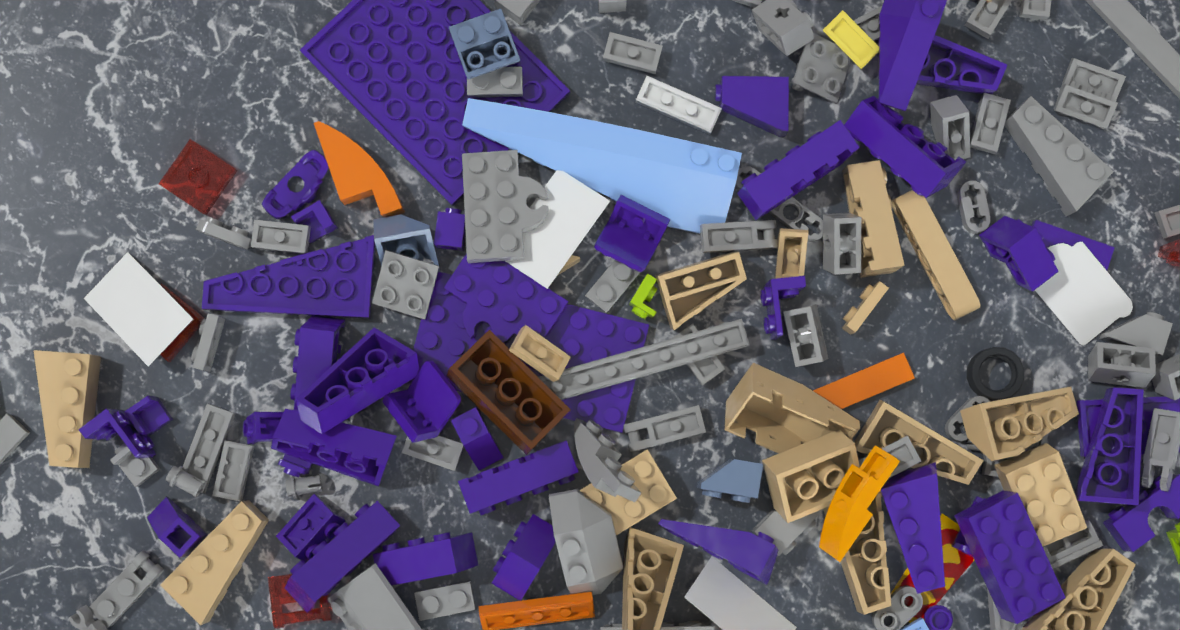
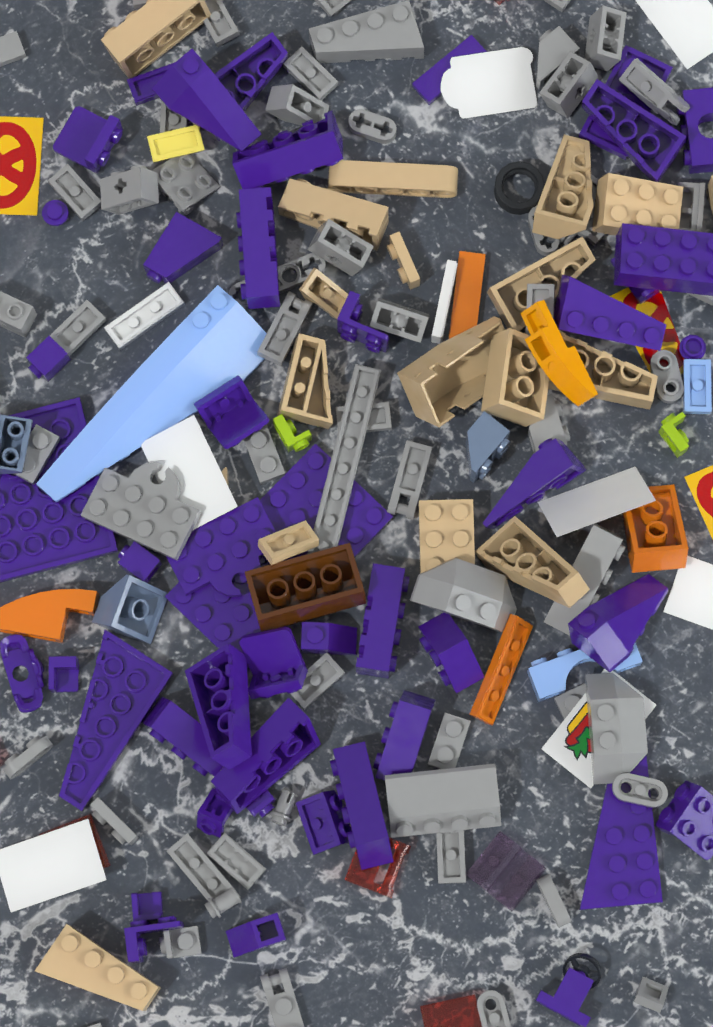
camera: 55 degrees left, 5 degrees down
tan wedge [160,500,269,625] -> none
light grey plate [250,220,311,254] -> none
light grey hinge [372,250,439,319] -> none
light grey slope [574,418,641,502] -> none
dark purple brick [979,216,1059,292] -> none
none -> dark purple brick [26,336,71,382]
none -> white tile [431,260,458,344]

